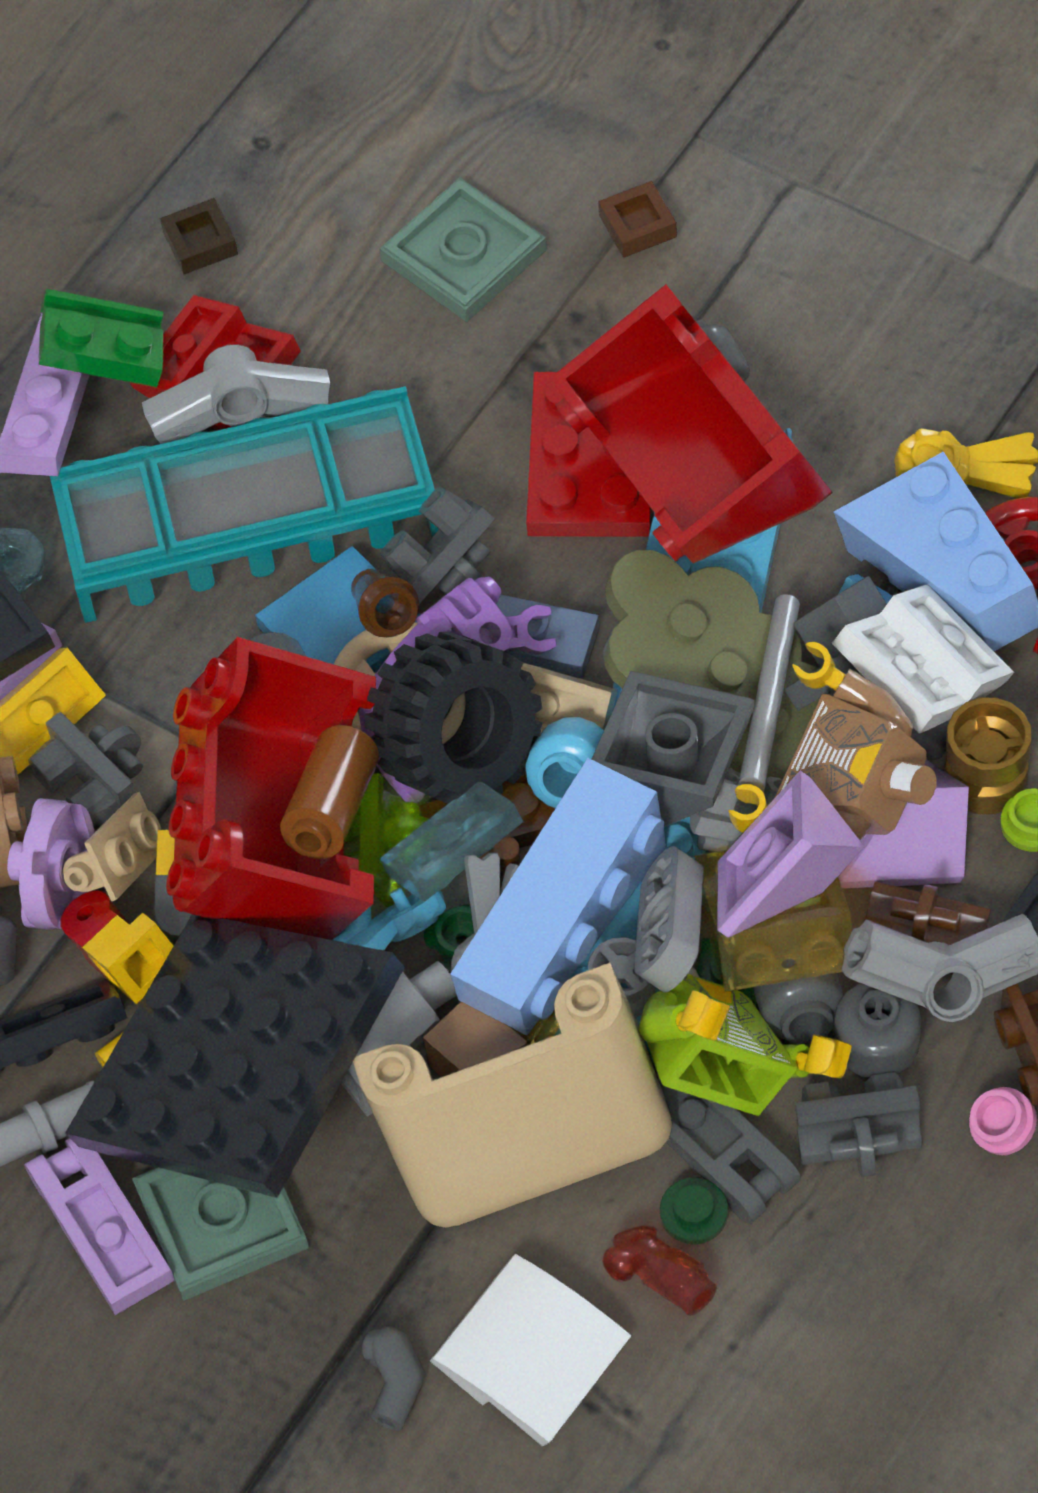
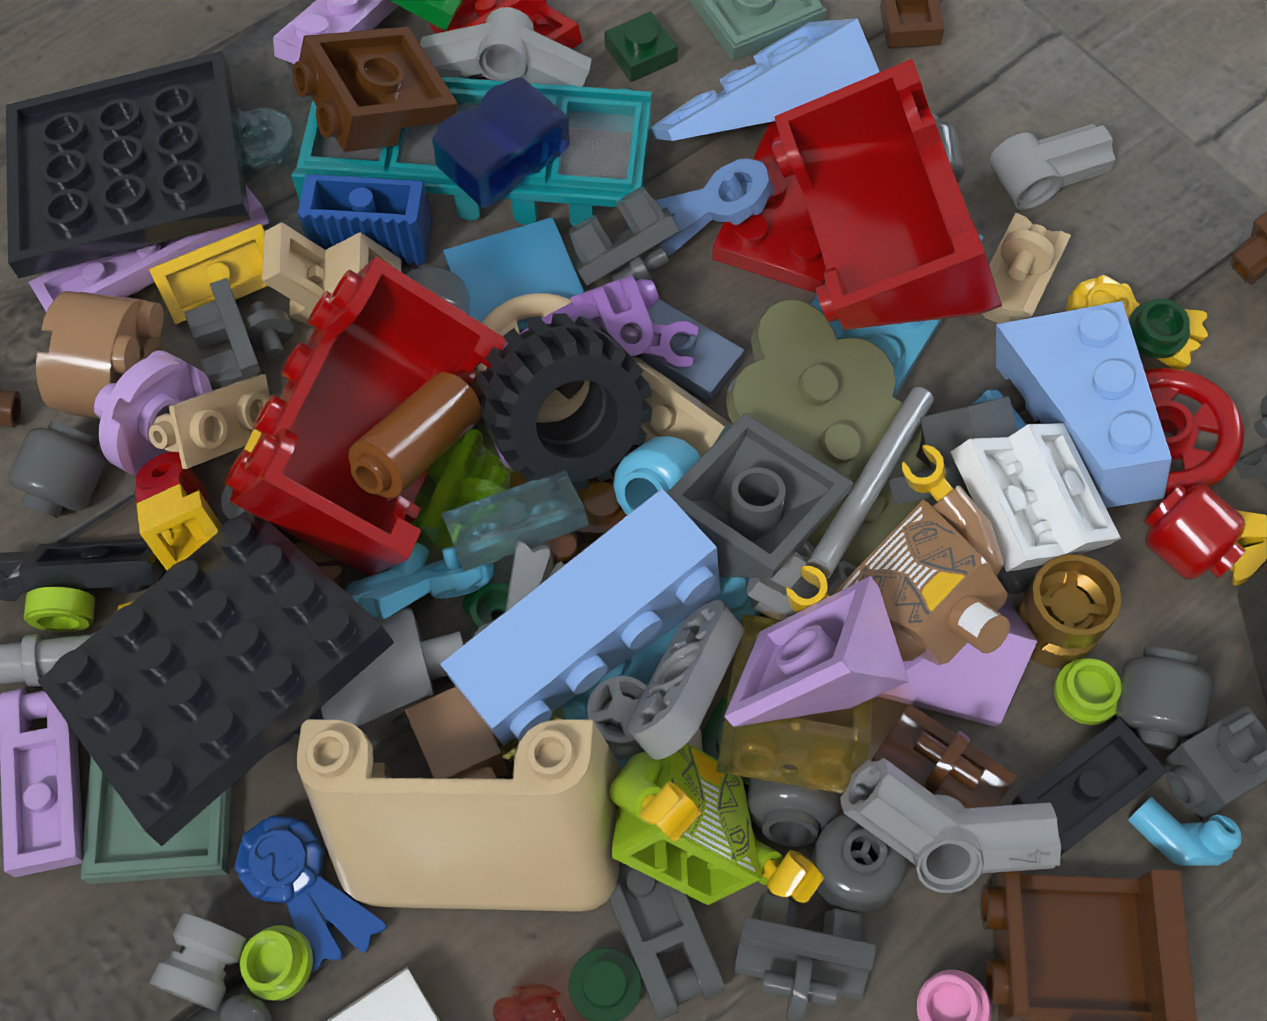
camera: 15 degrees right, 5 degrees up
reddish brown cone [351,569,419,638] -> none
none -> lime tile [24,587,95,632]
none -> light grey wheel [149,913,249,1011]
none -> blue piece [235,815,387,971]
none -> lime plate [240,925,313,1001]
none -> tan brick [262,222,401,325]
none -> reddish brown plate [293,27,458,152]
none -> blue brick [298,173,432,267]
none -> clear blue brick [432,77,570,207]
none -> dark green plate [604,11,678,82]
none -> light blue wedge [649,19,879,141]
none -> medium blue piece [656,158,774,256]
none -> tan hips [982,213,1071,324]
none -> light grey piece [990,124,1116,211]
none -> dark green plate [1128,298,1190,359]

